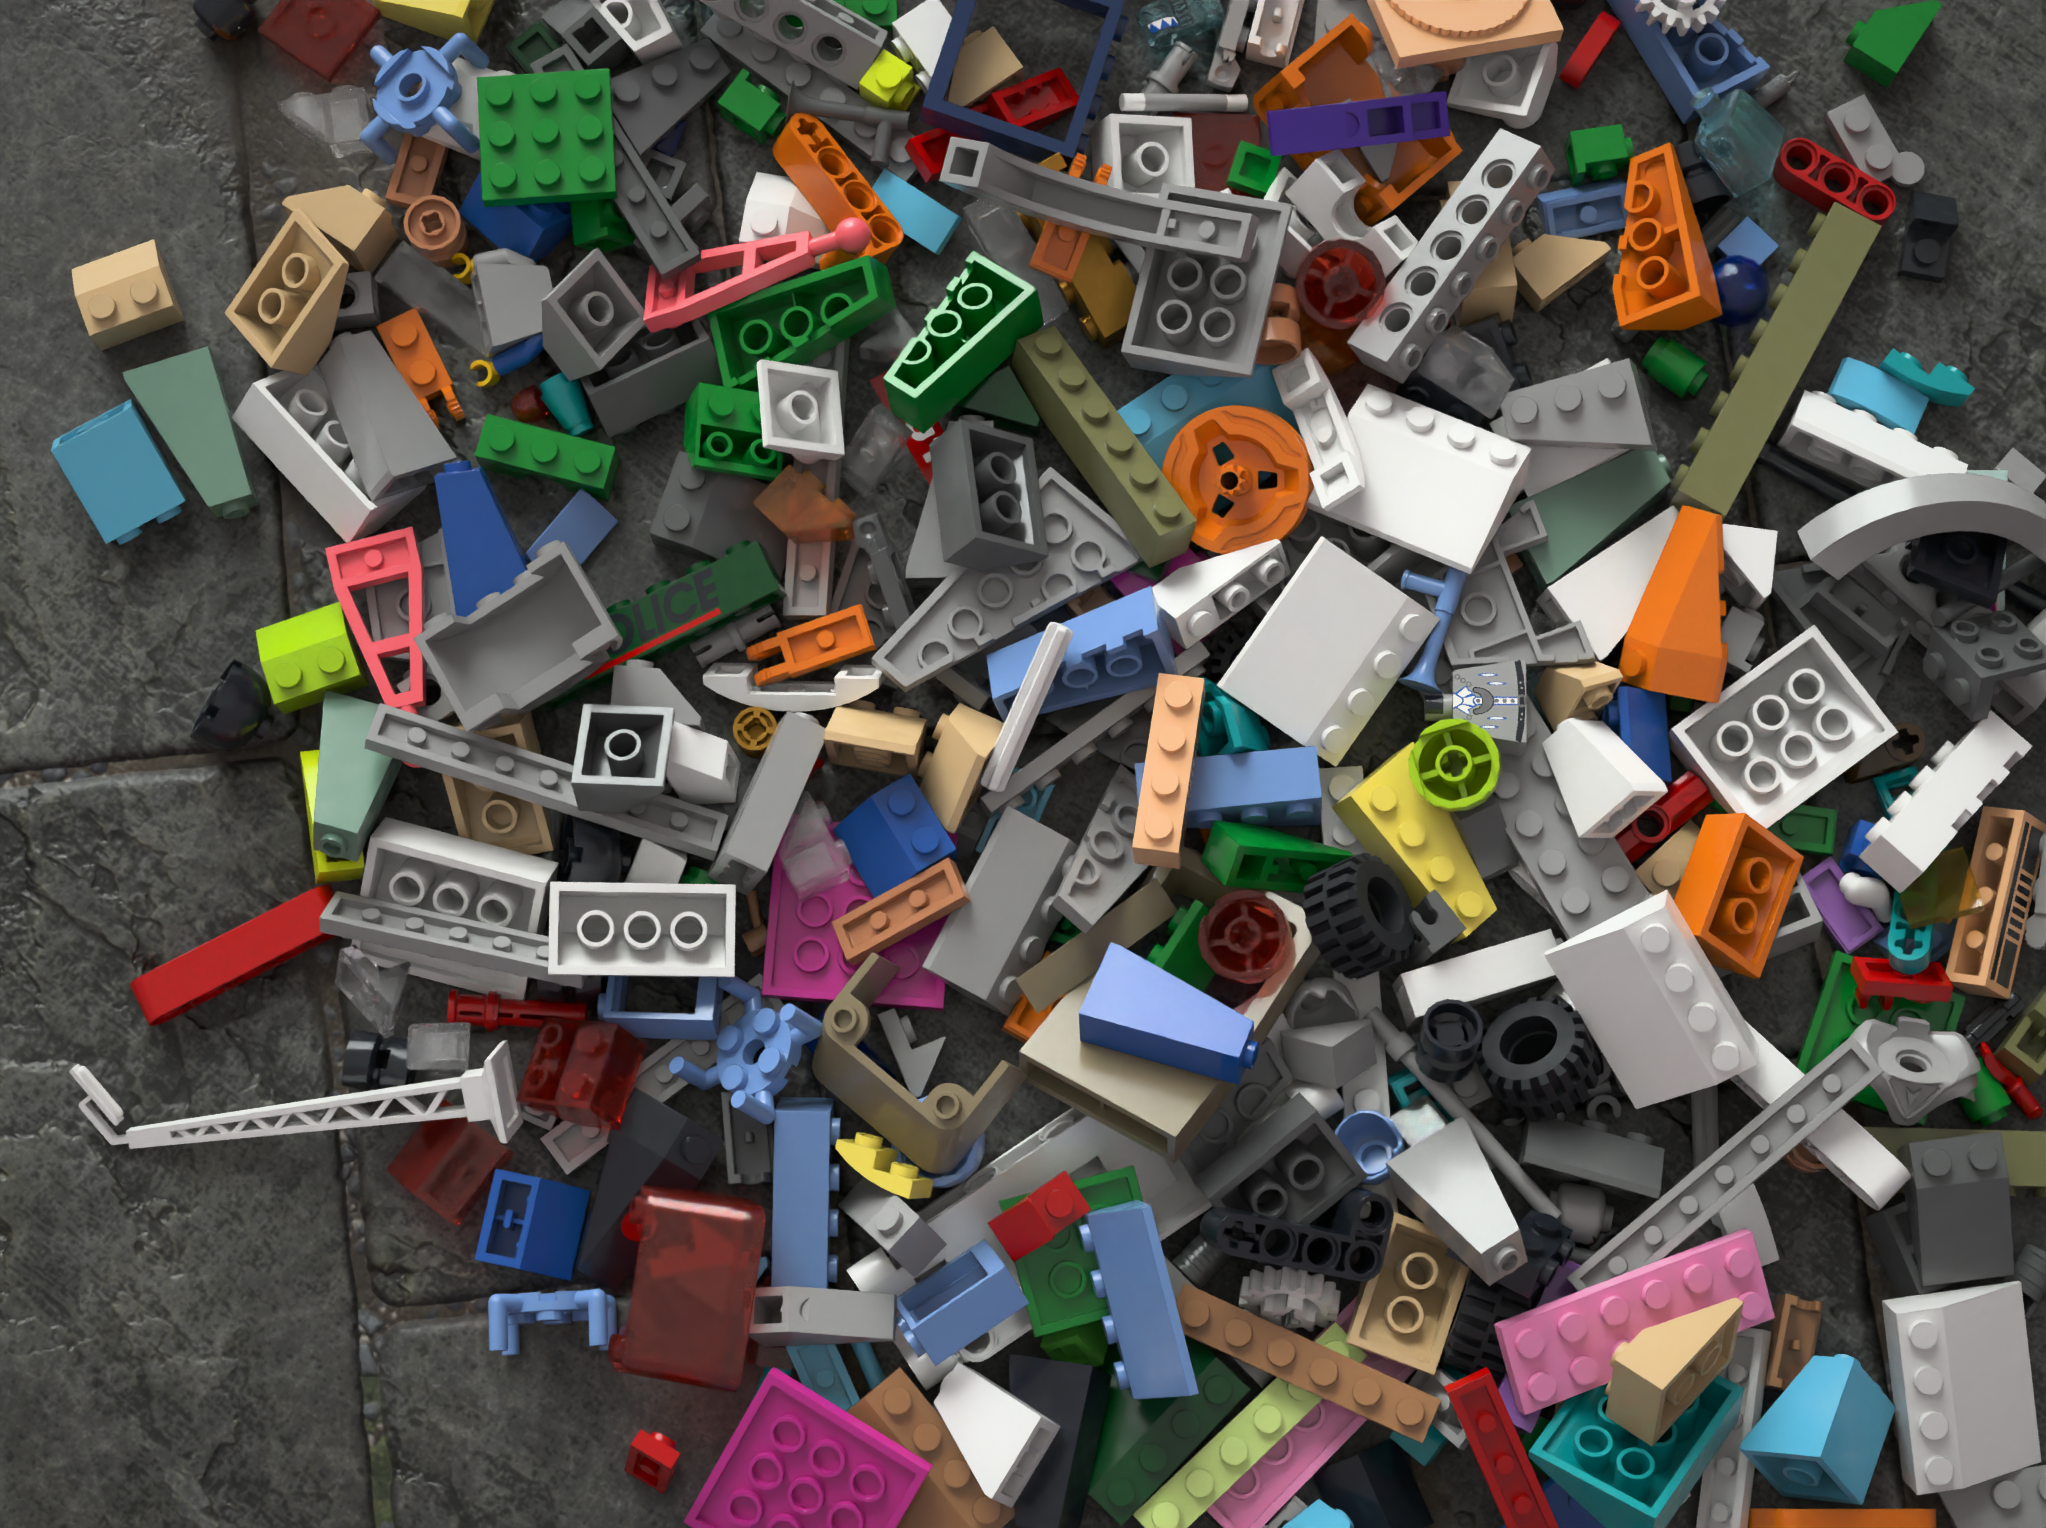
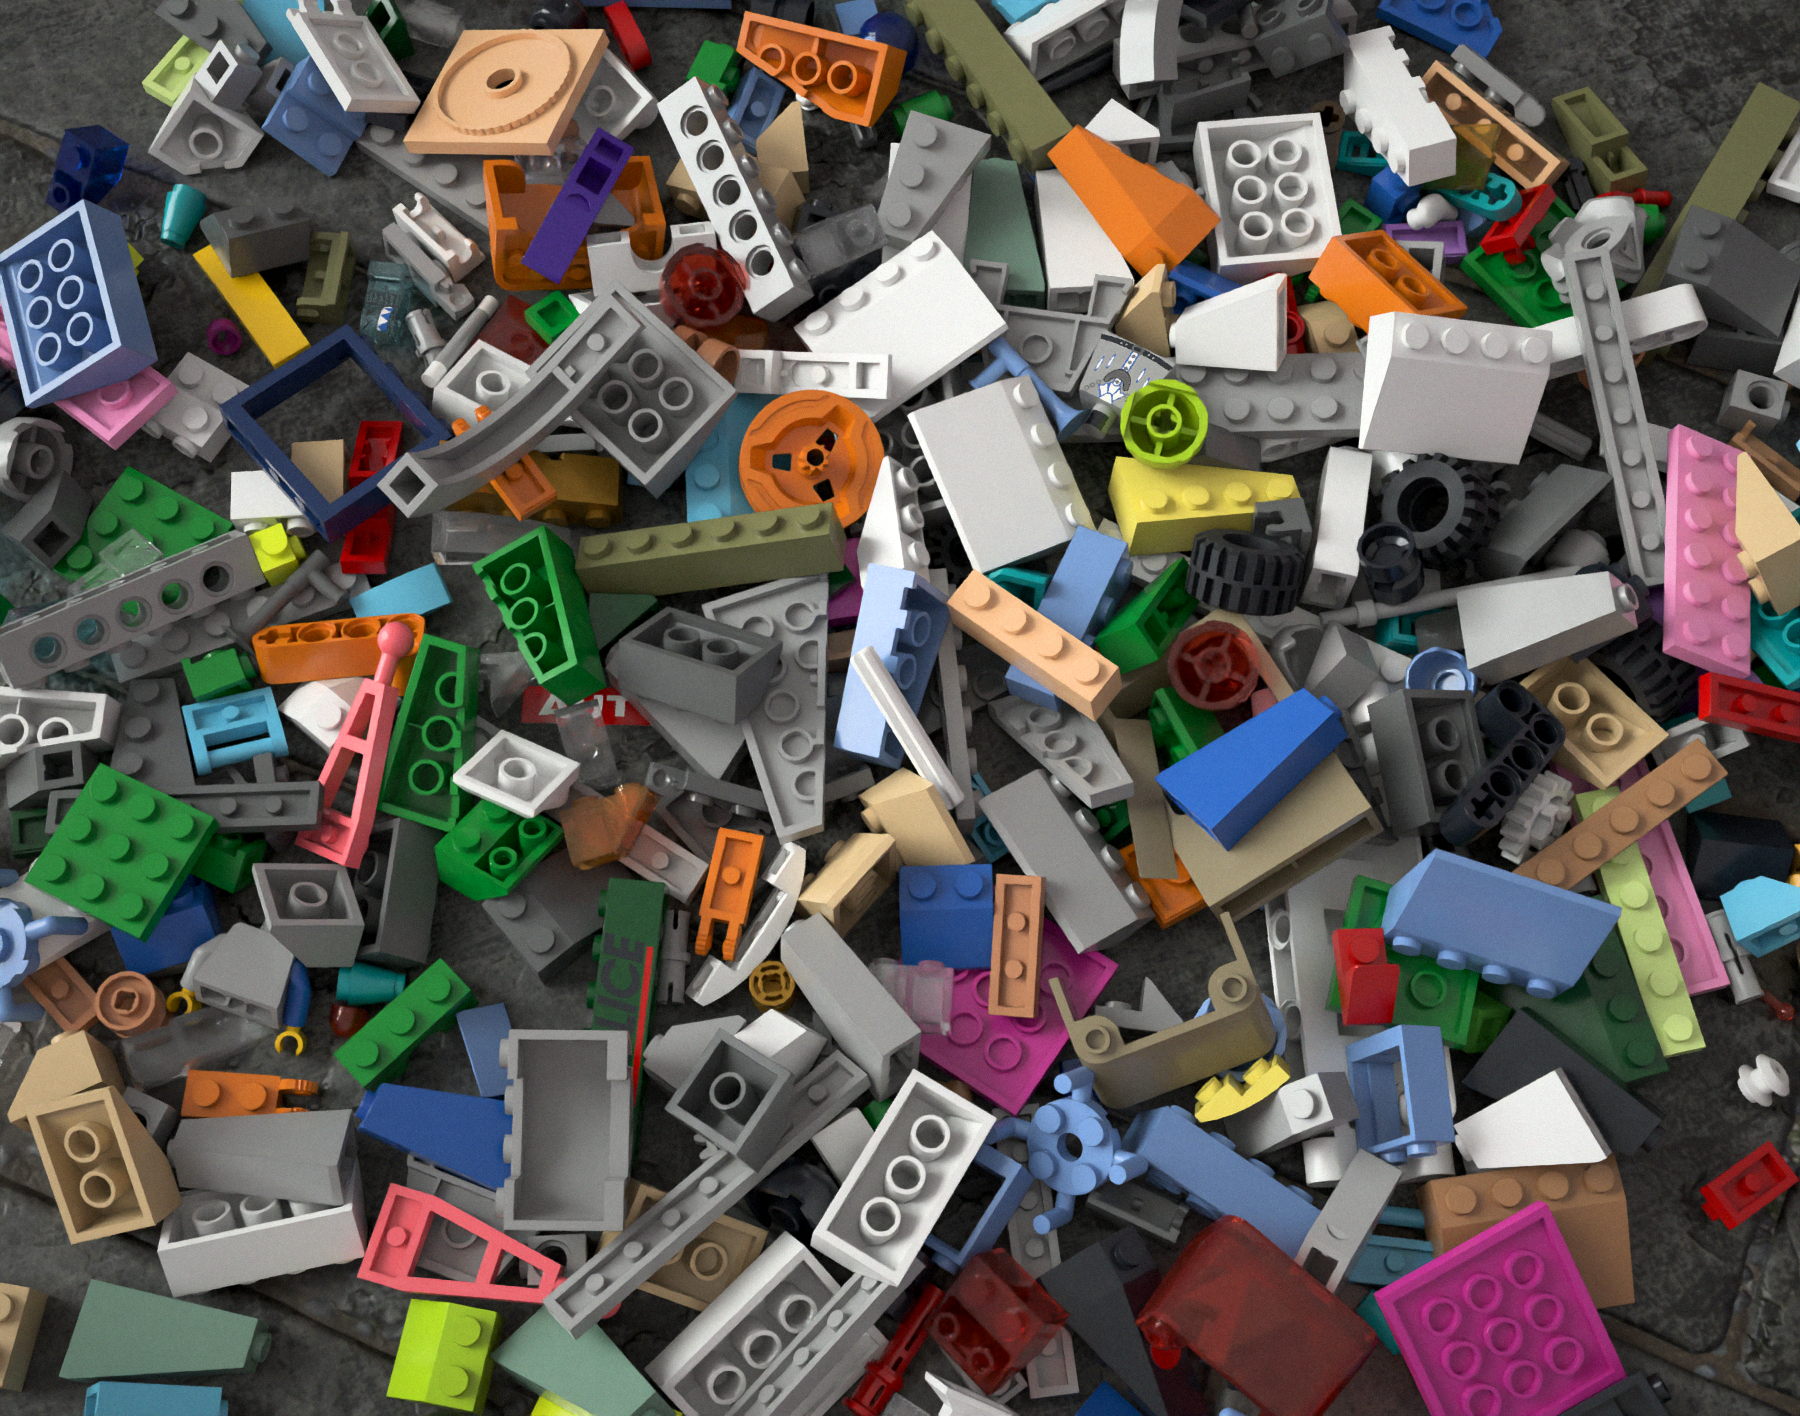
camera: 60 degrees left, 10 degrees down
none -> medium azure plate [181,686,289,776]
none -> light grey brick [1716,369,1790,439]

